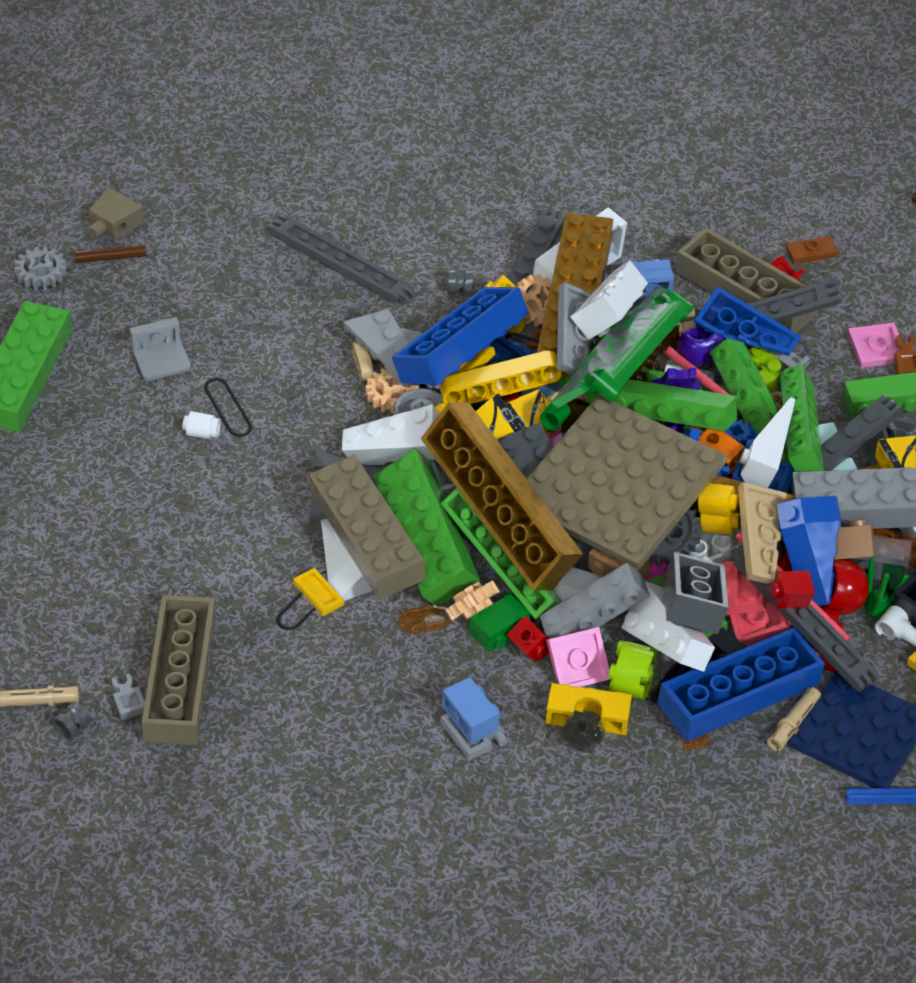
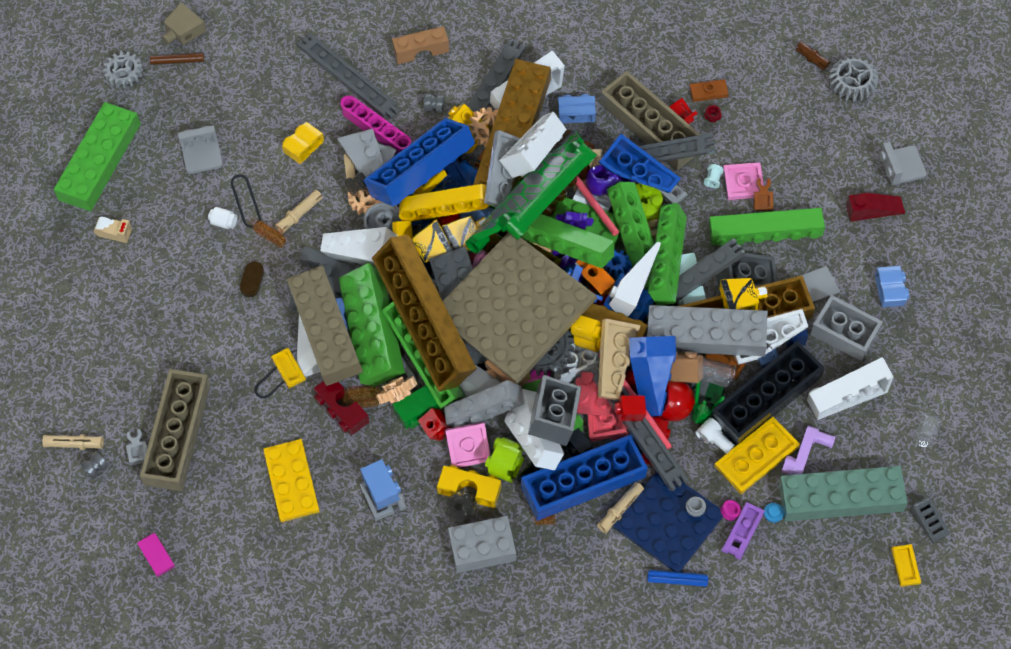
camera: 10 degrees right, 15 degrees up
none -> tan leg [94,217,132,243]
none -> dark pink tile [137,533,175,577]
none -> dark brown tile [240,261,264,297]
none -> clear orange tile [252,221,286,248]
none -> yellow plate [263,439,320,522]
none -> tan pin [275,190,323,234]
none -> yellow brick [282,122,324,164]
none -> dark red arch [314,381,370,436]
none -> dark pink beam [340,96,411,154]
none -> clear smoke wheel [344,172,367,196]
none -> medium nougat arch [392,26,449,64]
none -> light grey brick [448,516,516,573]
none -> light grey plate [686,497,706,517]
none -> dark red plate [704,105,722,123]
none -> light aqua bush [704,164,724,188]

